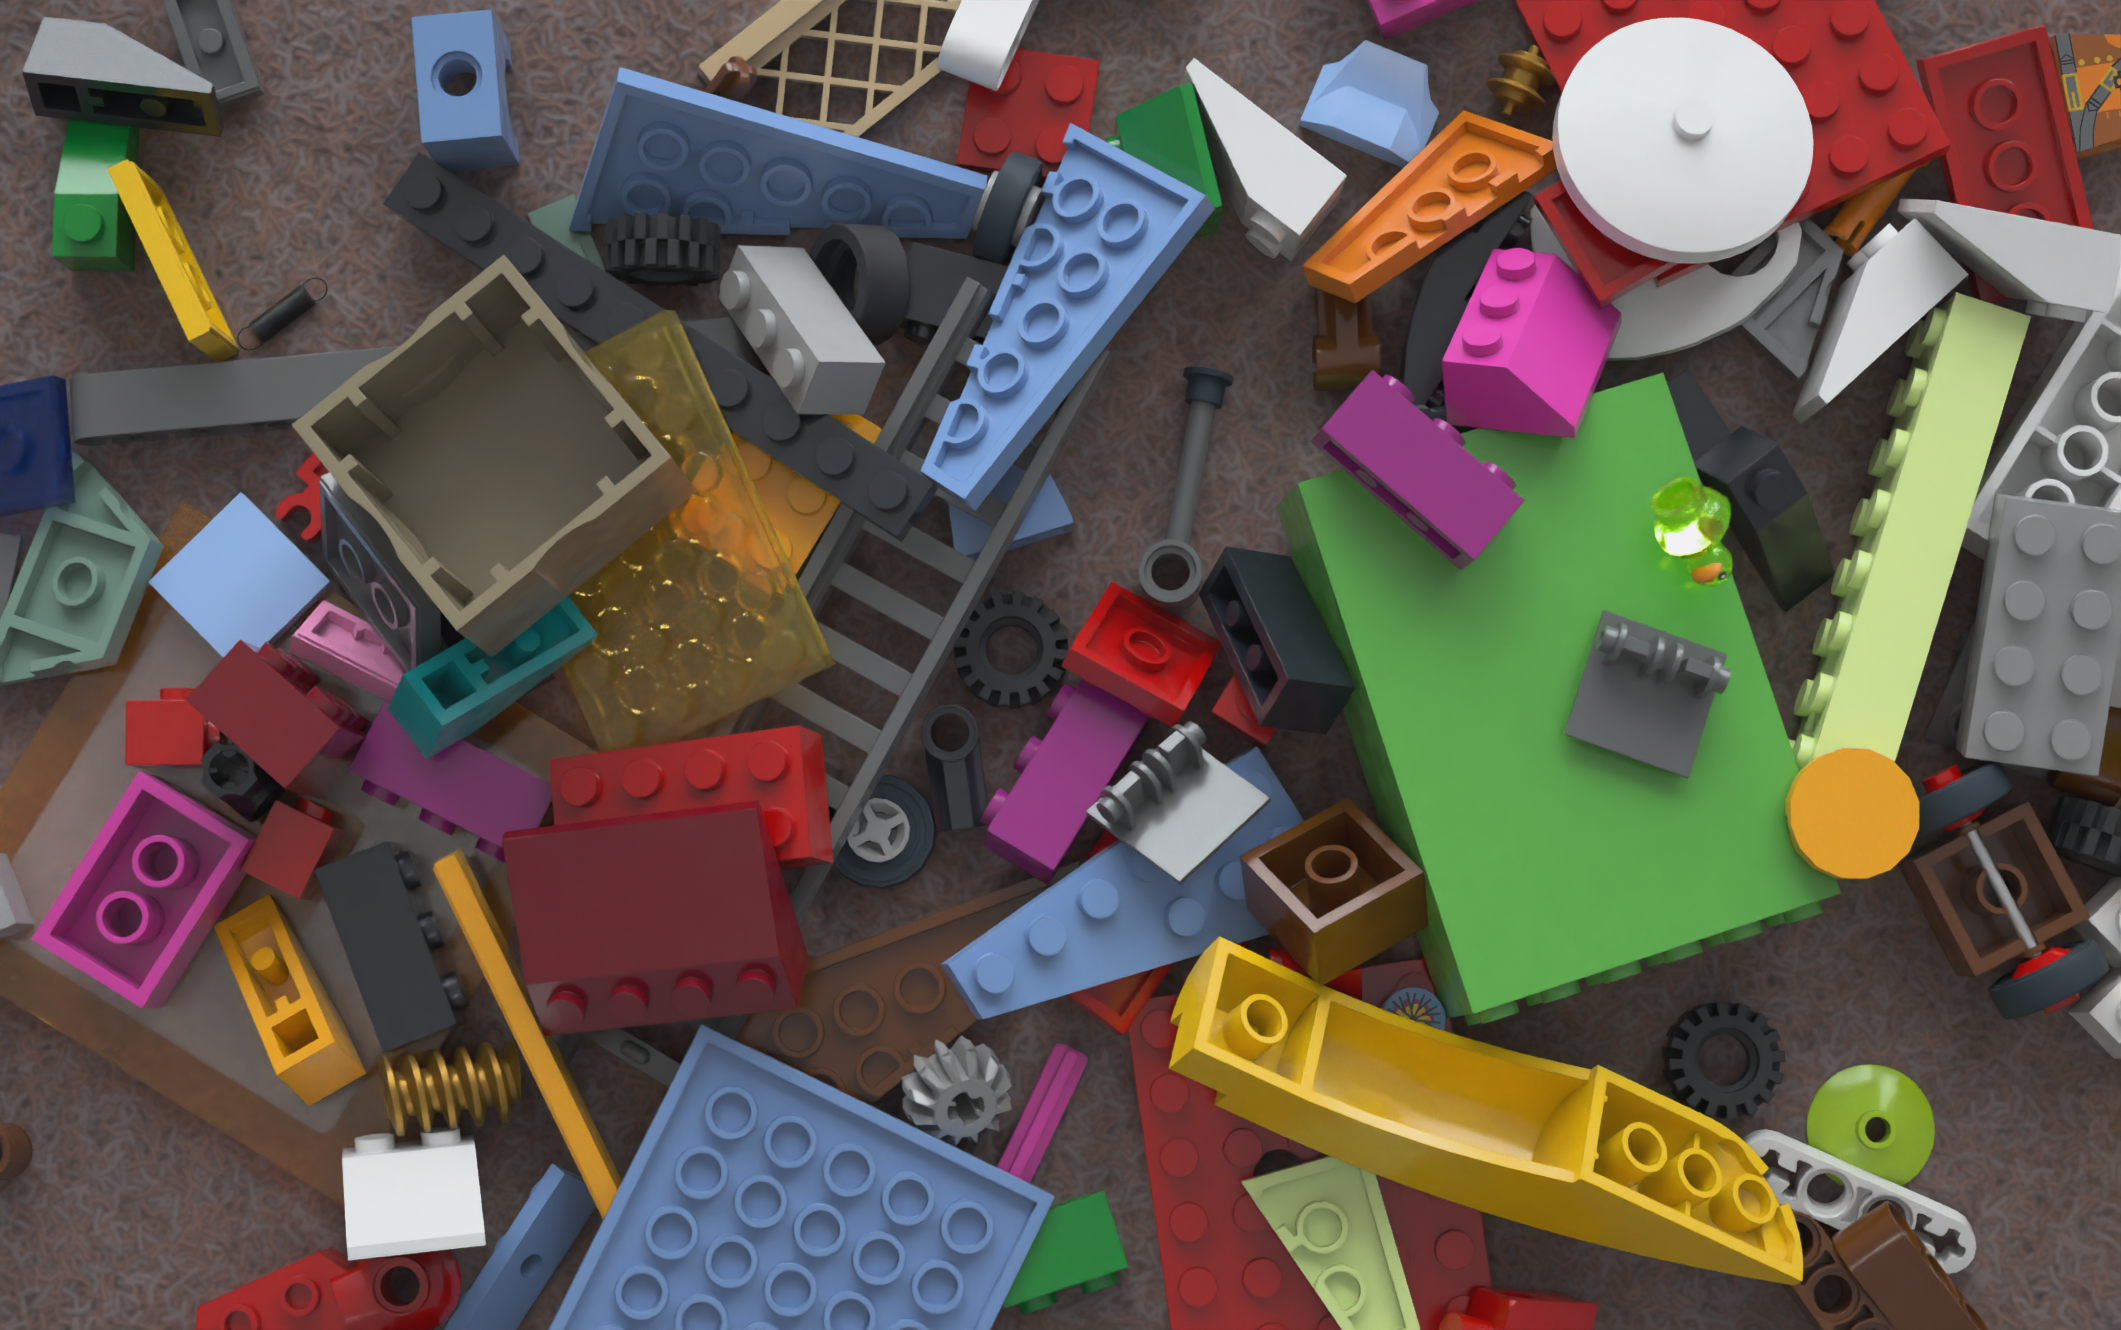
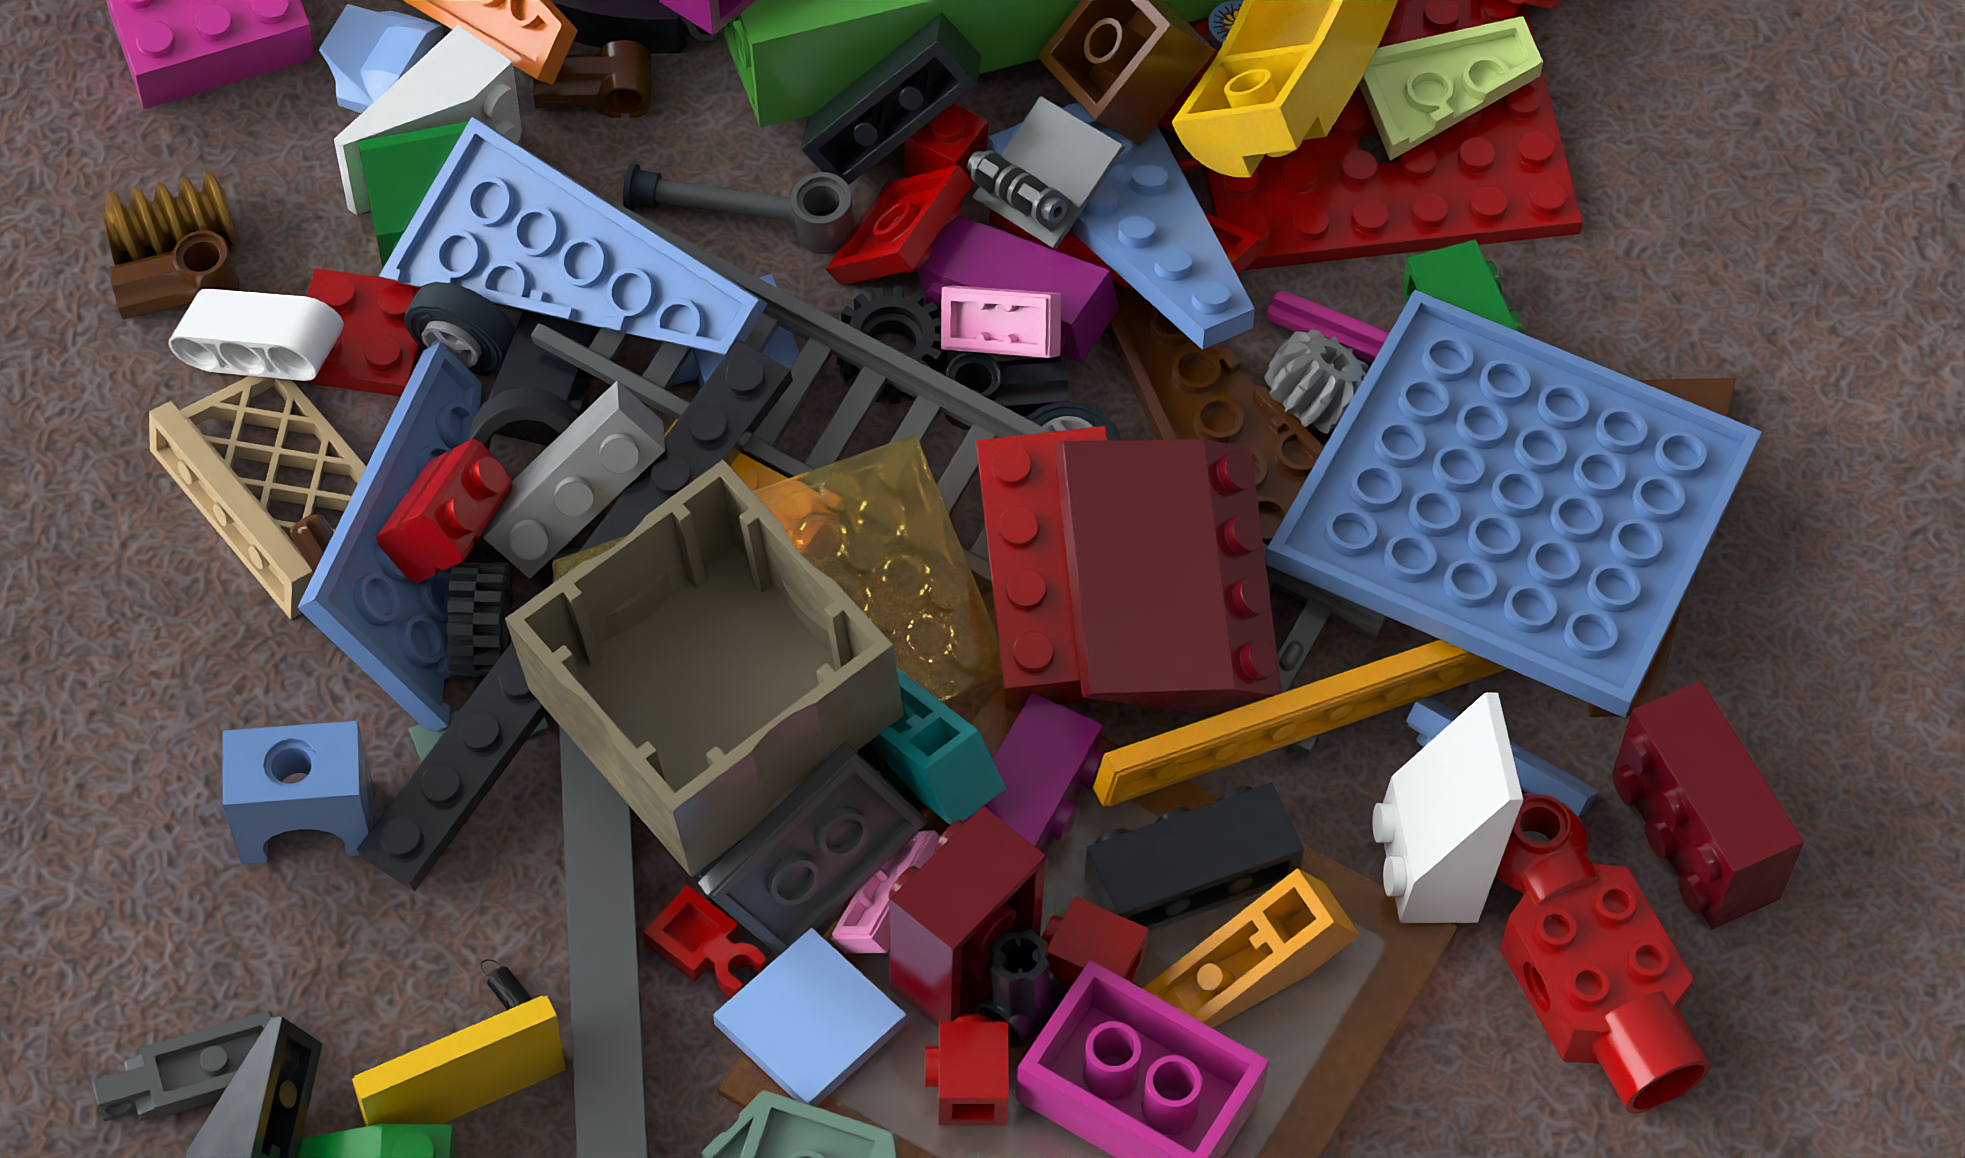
camera: 90 degrees left, 25 degrees down
pearl gold piece [380,1039,521,1136] -> none
none -> red brick [376,438,513,584]
none -> bright pink plate [941,285,1061,358]

